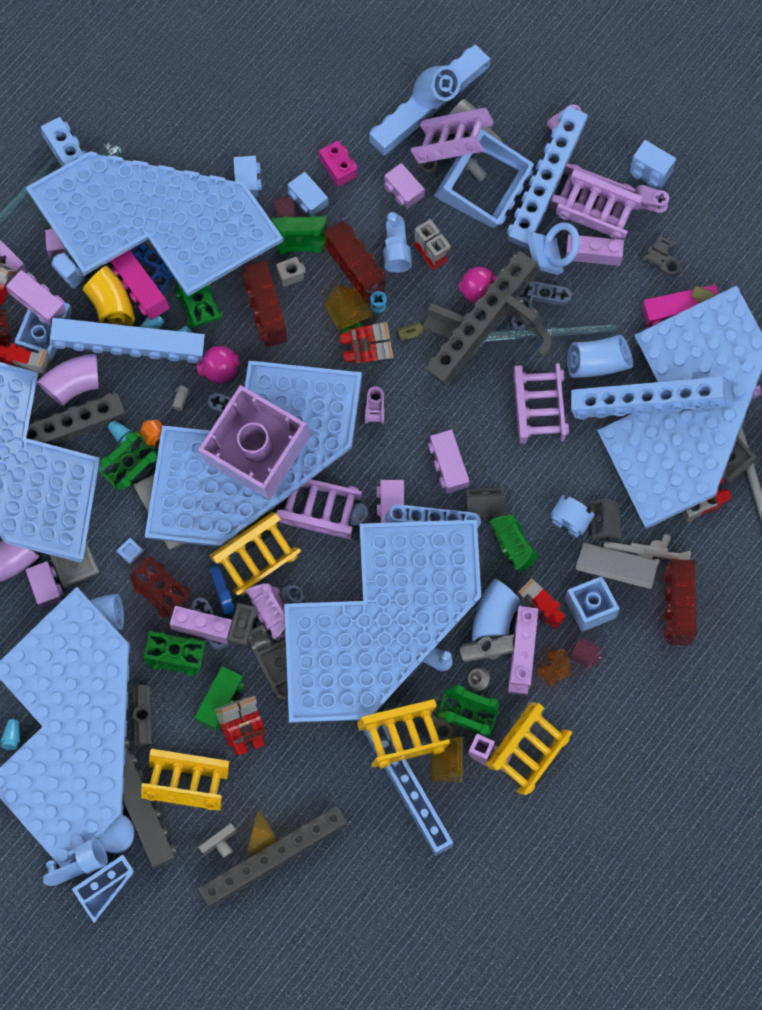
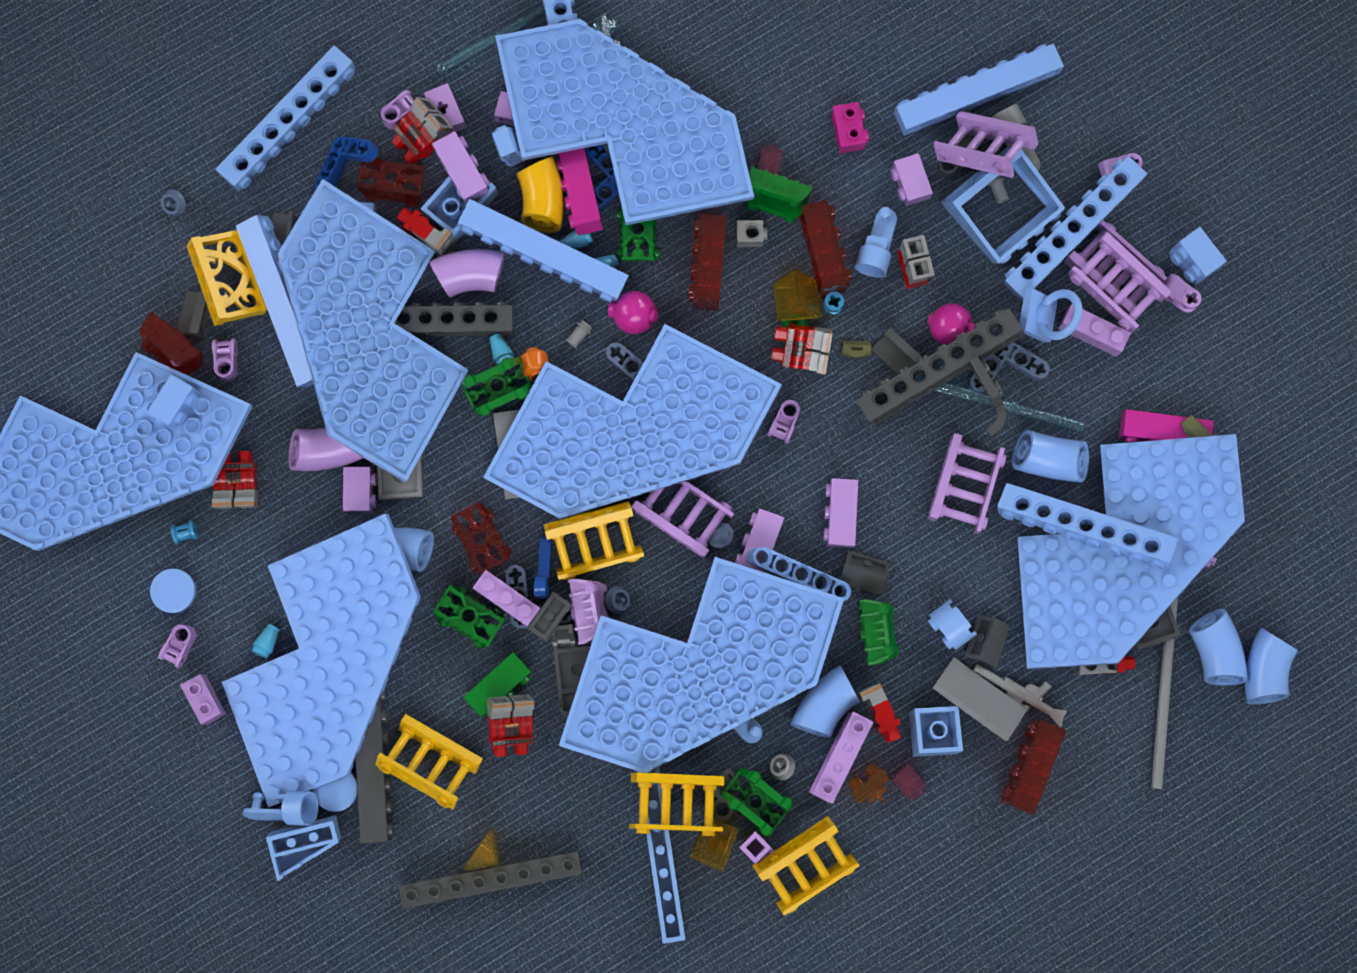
camera: 20 degrees right, 10 degrees up
light blue tile [116,538,144,565] -> none
dark grey piece [133,685,152,747] -> none
lavender brick [198,385,311,500] -> none
light grey tile [199,824,237,859] -> none
light blue brick [234,156,262,197] -> none
light blue brick [287,172,328,216] -> none
light blue brick [413,65,461,109] -> none
light grey piece [460,634,516,662] -> none
dark grey piece [643,235,681,276] -> none

